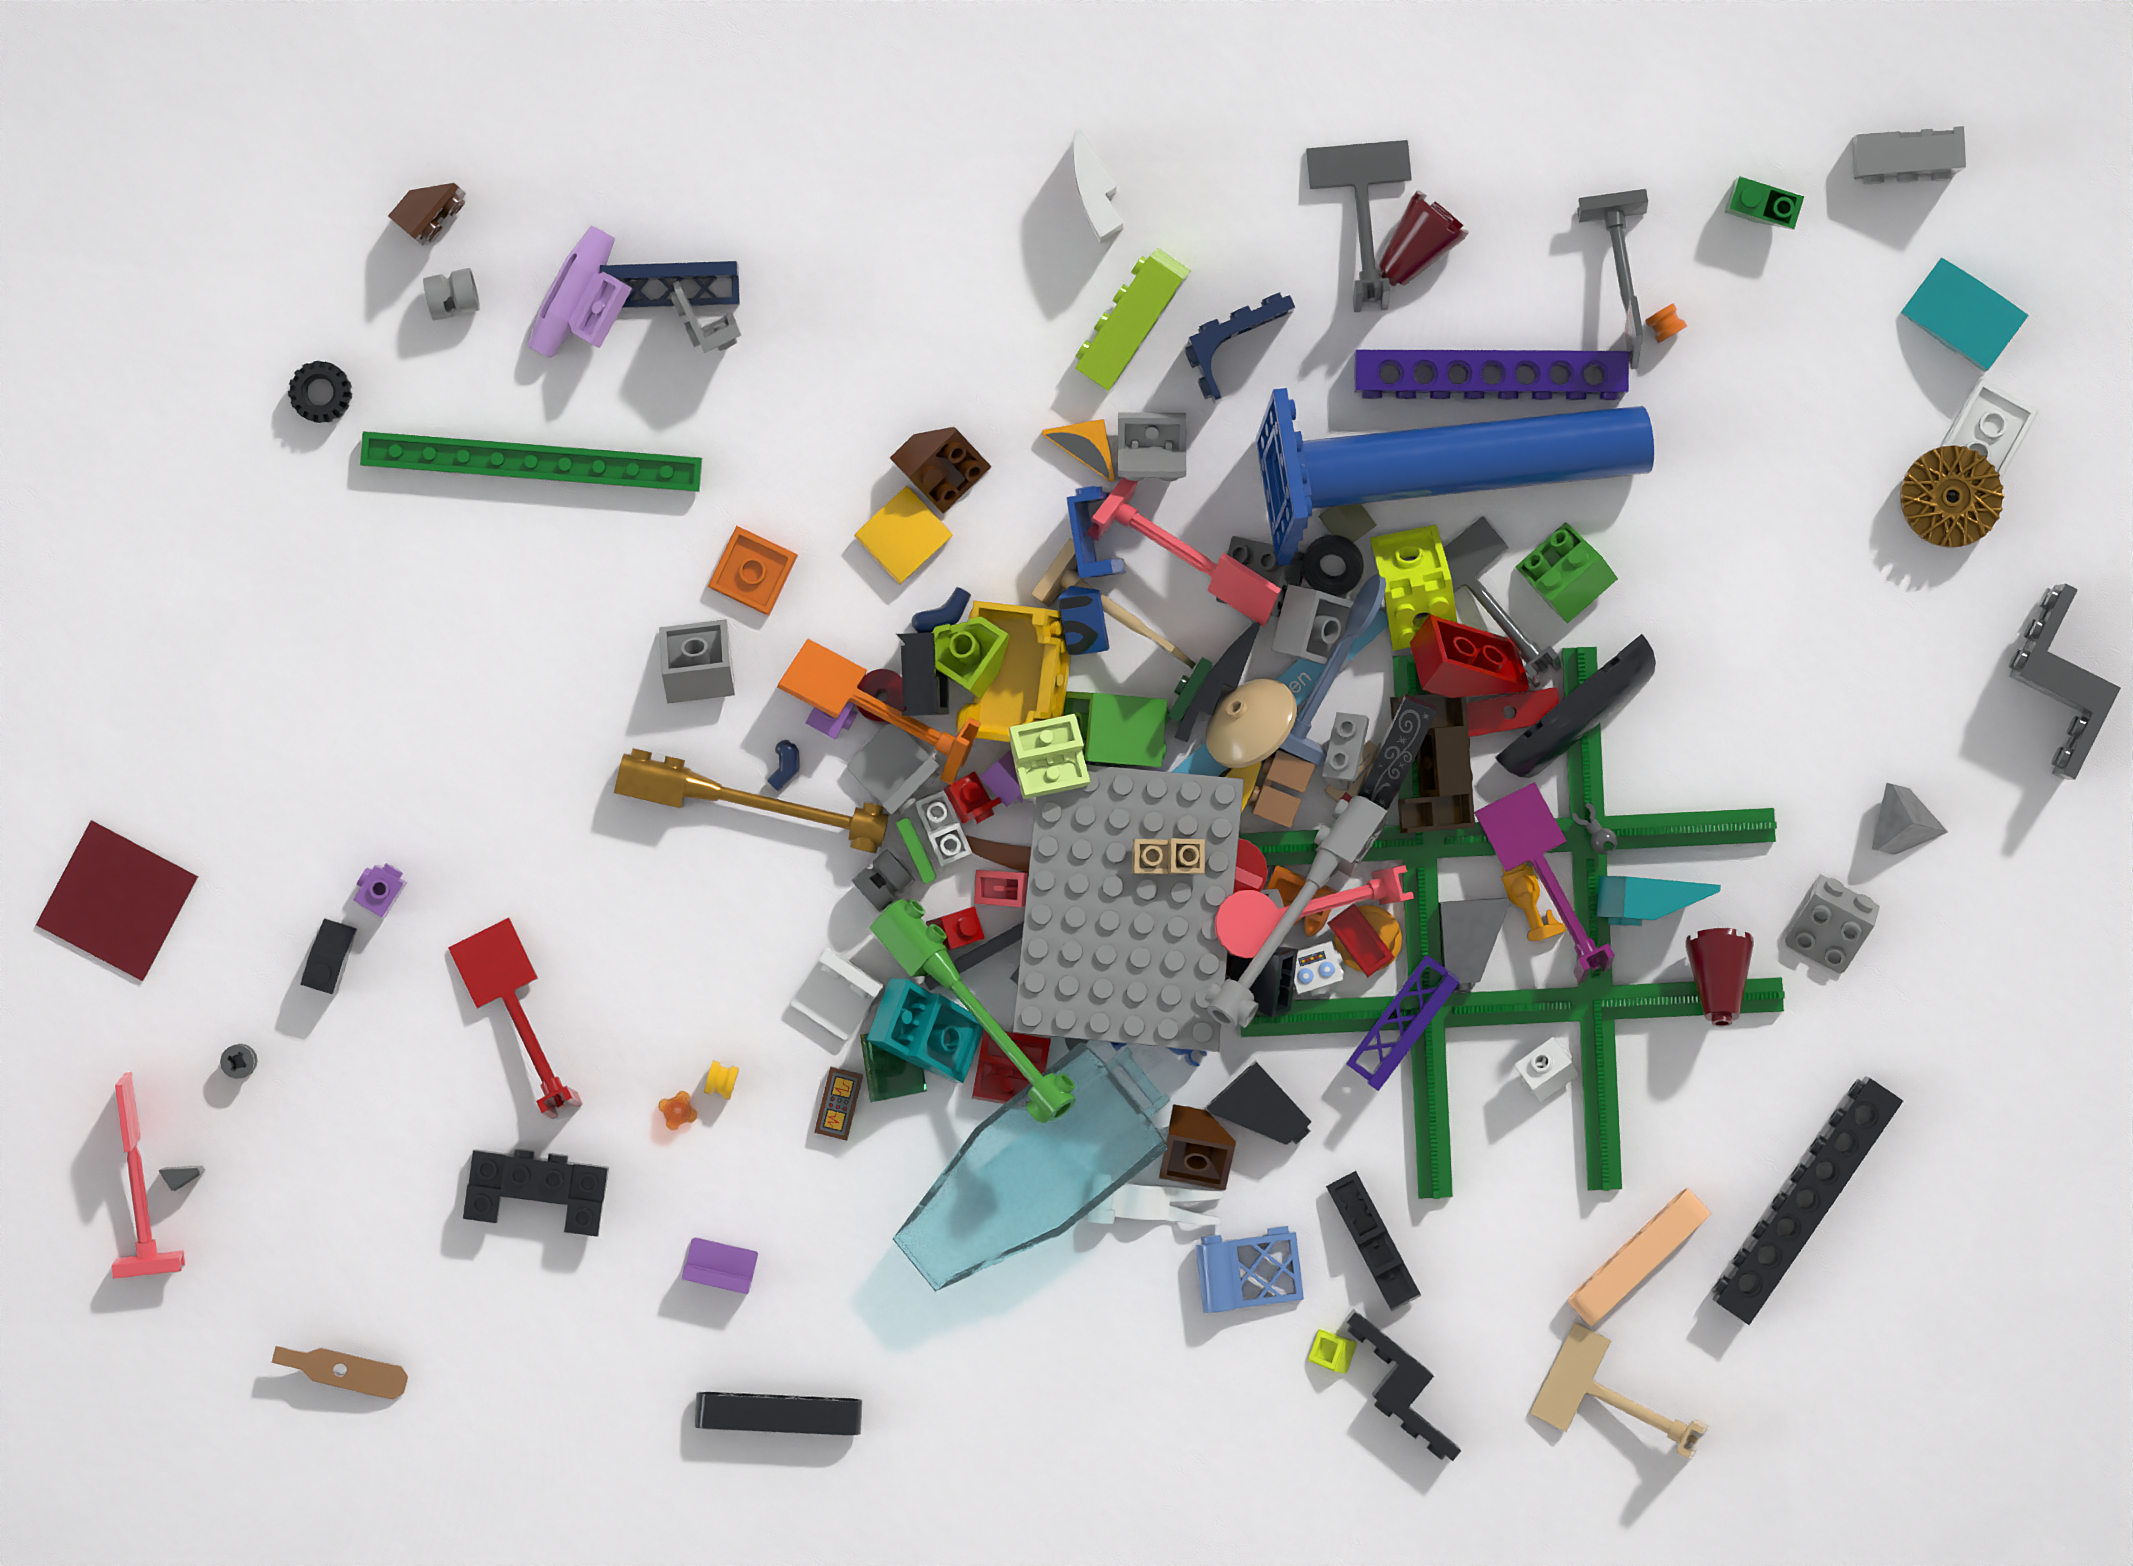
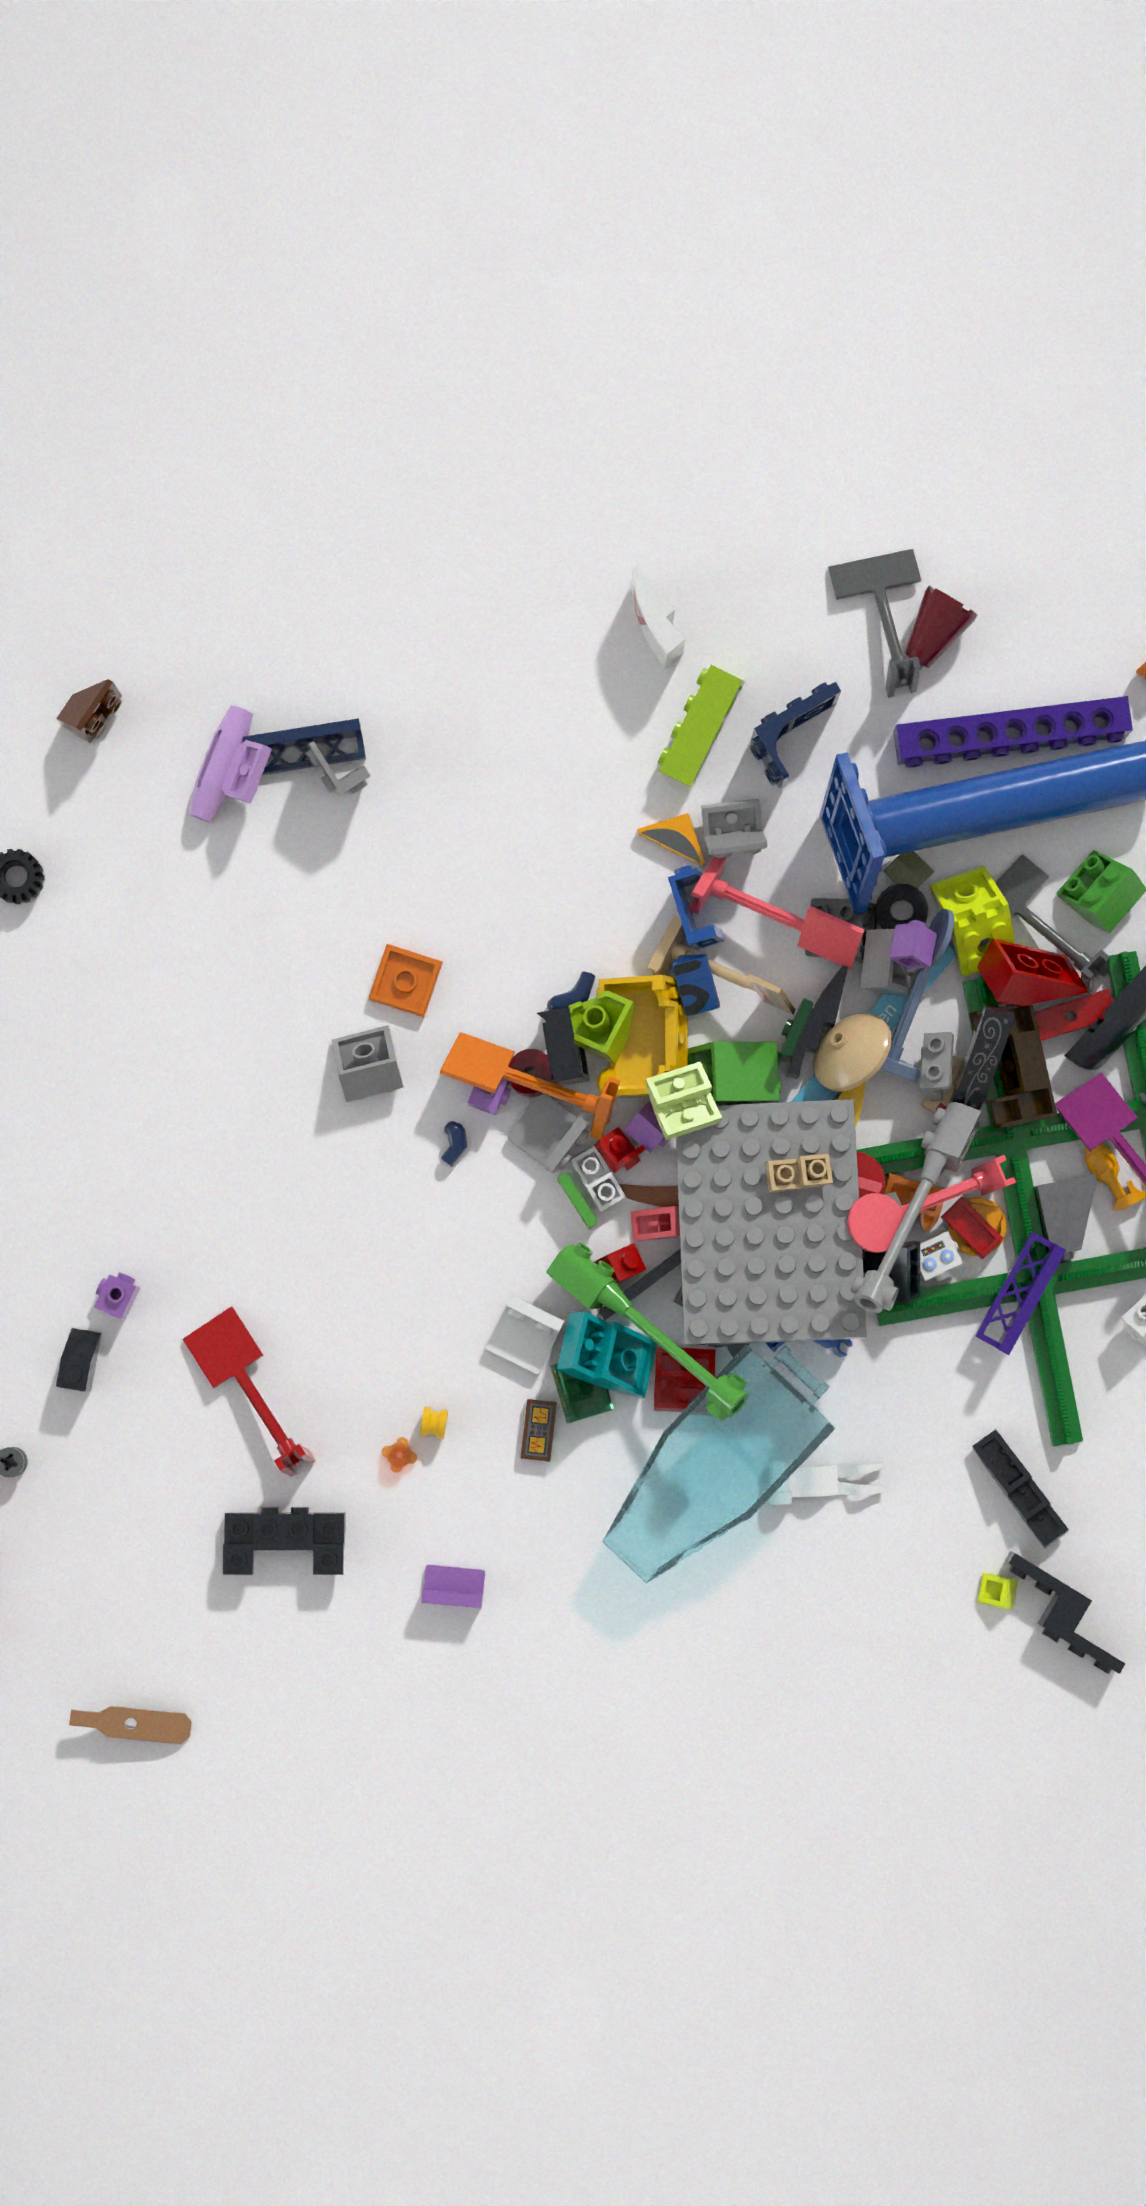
camera: 10 degrees left, 5 degrees down
green plate [360,431,703,492] -> none
light grey wheel [423,268,480,321] -> none
pearl gold bar [614,748,889,853] -> none
black beam [695,1392,862,1435] -> none
dark grey wheel [852,849,916,913] -> none
yellow slope [854,486,953,585] -> none
reddish brown slope [890,427,992,514] -> none
reddish brown slope [1159,1104,1236,1190] -> none
medium blue piece [1195,1226,1304,1313] -> none
black slope [1206,1060,1311,1145] -> none
medium nougat piece [1248,750,1315,828] -> none
dark grey piece [1577,189,1648,369] -> none
none -> medium lavender brick [889,920,937,969]

